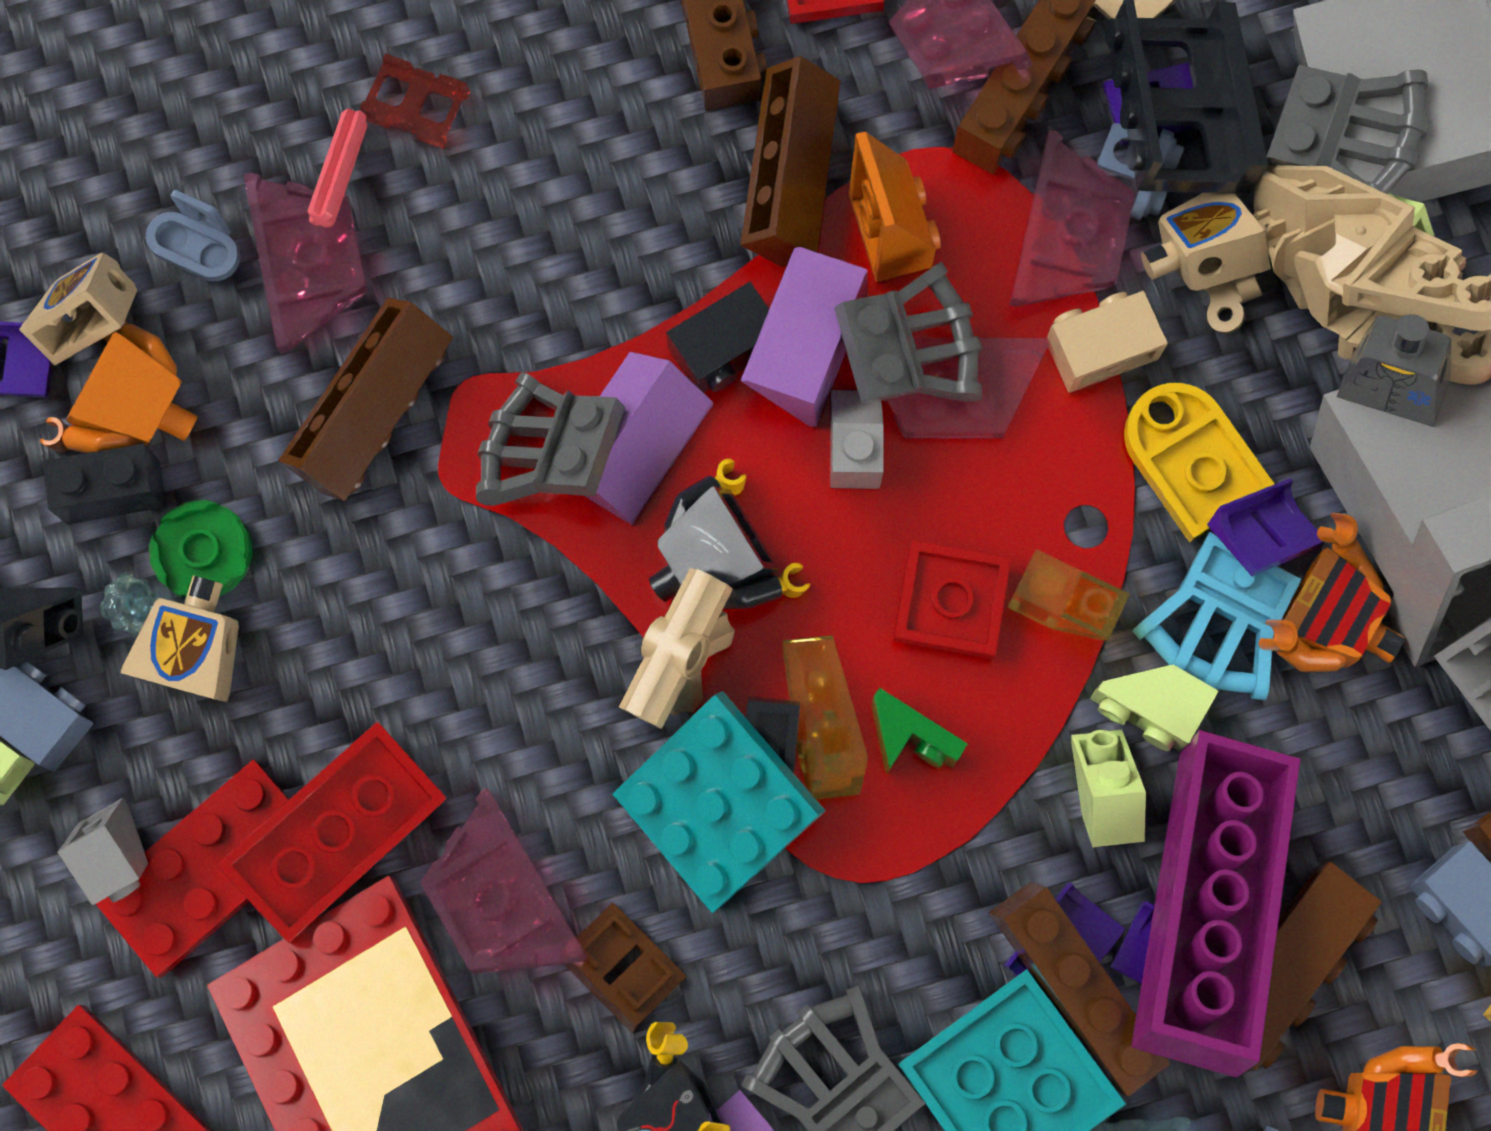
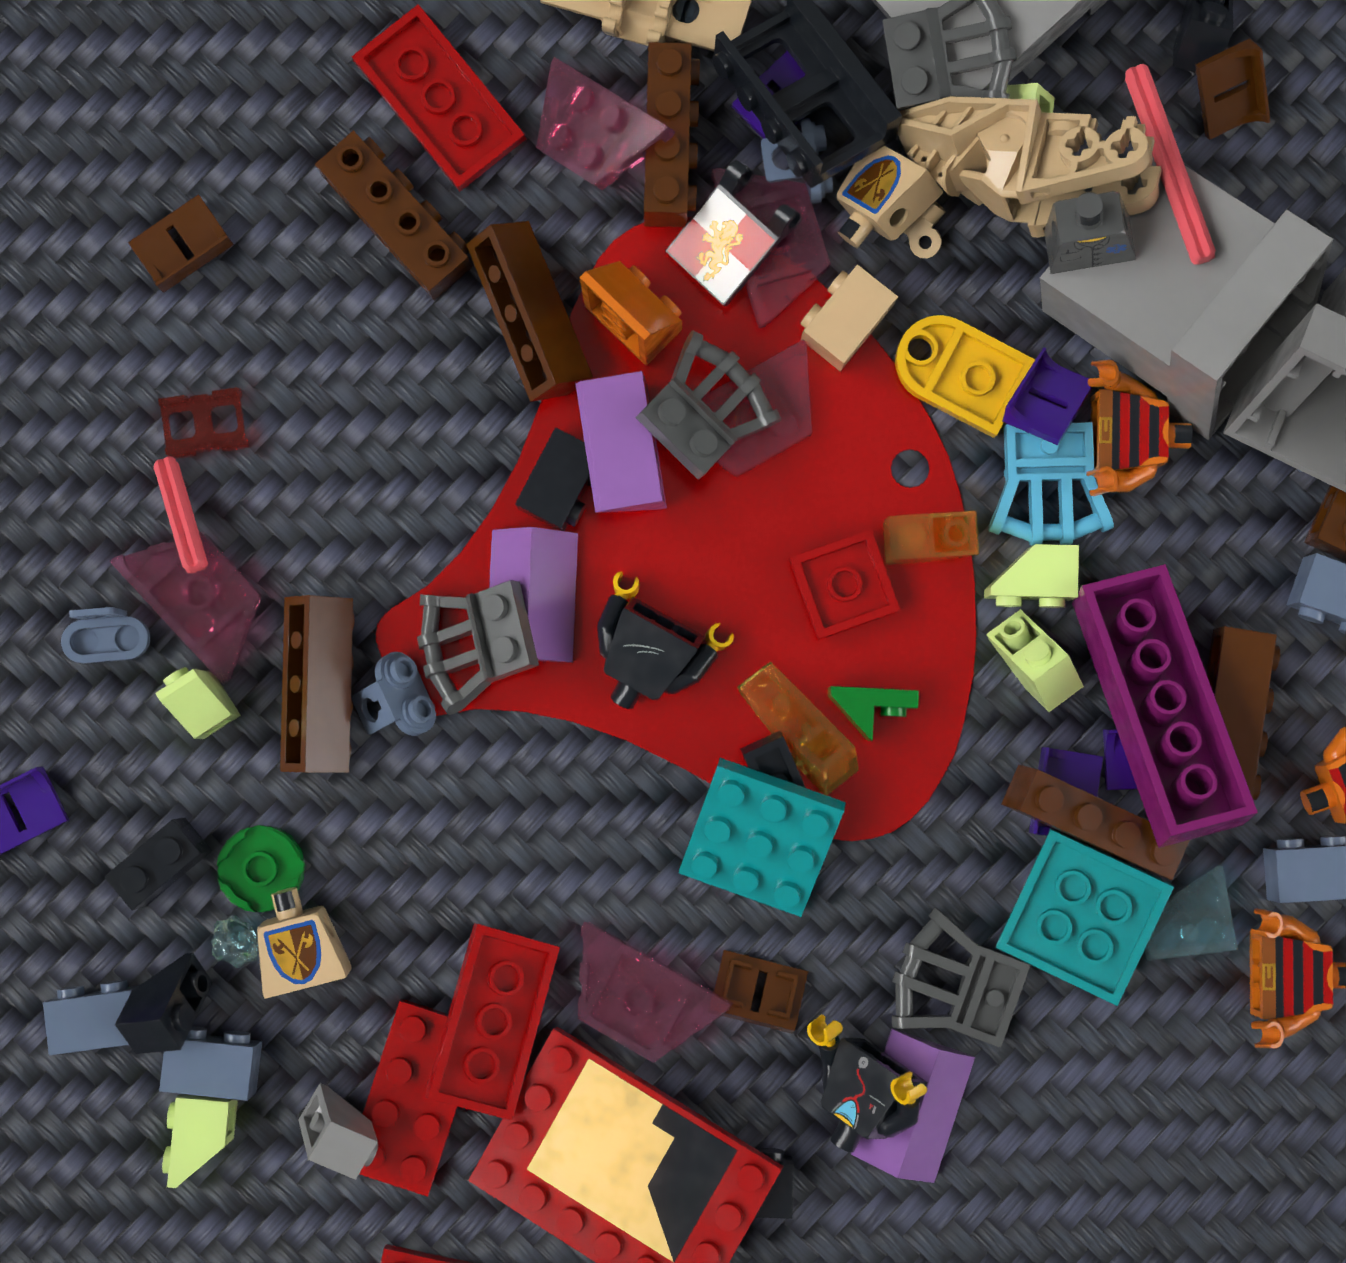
camera: 30 degrees left, 10 degrees up
tan torso [19,253,137,365] -> none
orange torso [40,319,198,453] -> none
tan piece [619,568,735,729] -> none
light grey slope [830,390,883,489] -> none
none -> yellowish green slope [155,667,241,739]
none -> sand blue bracket [352,652,436,736]
none -> flag [665,160,802,307]

